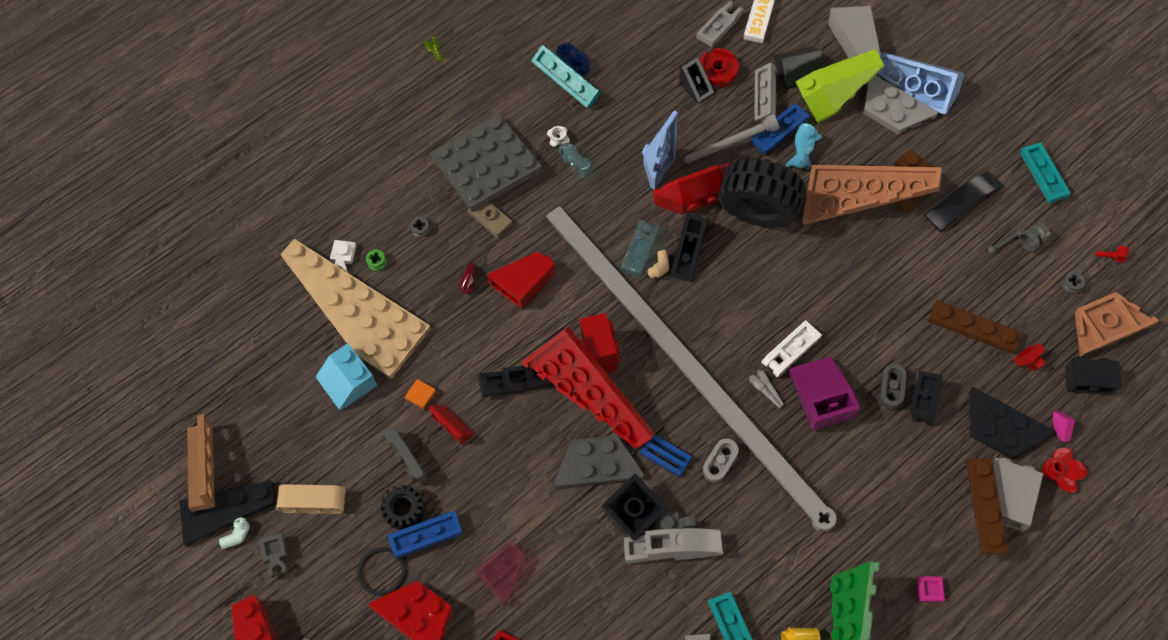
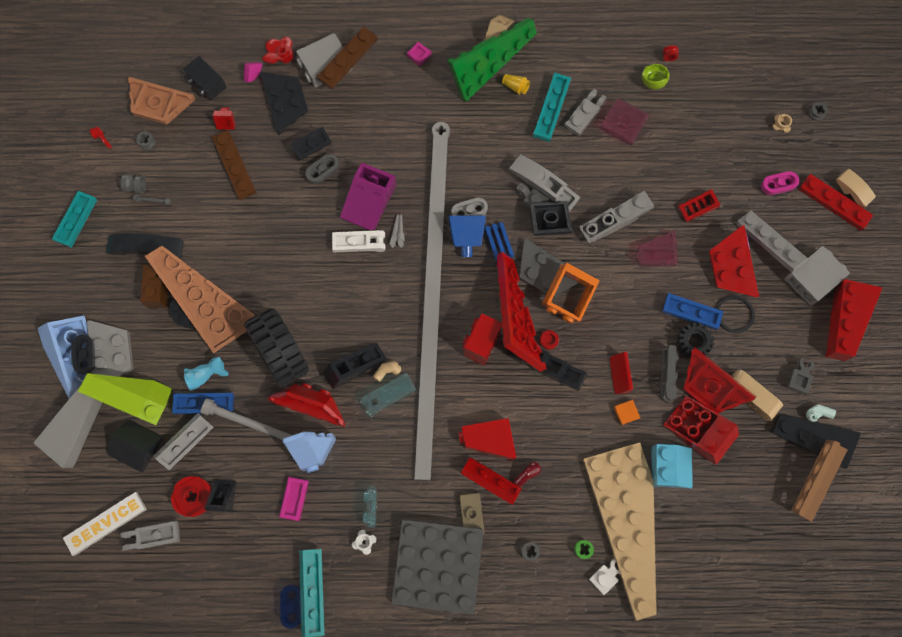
camera: 145 degrees left, 10 degrees up
none -> black plate [72,335,95,374]
none -> dark pink tile [279,477,309,521]
none -> blue torso [448,215,486,257]
none -> red plate [460,457,522,505]
none -> red tile [539,330,559,350]
none -> orange window [541,263,600,324]
none -> light grey slope [579,190,654,243]
none -> red slope [663,395,739,465]
none -> red wing [684,347,757,413]

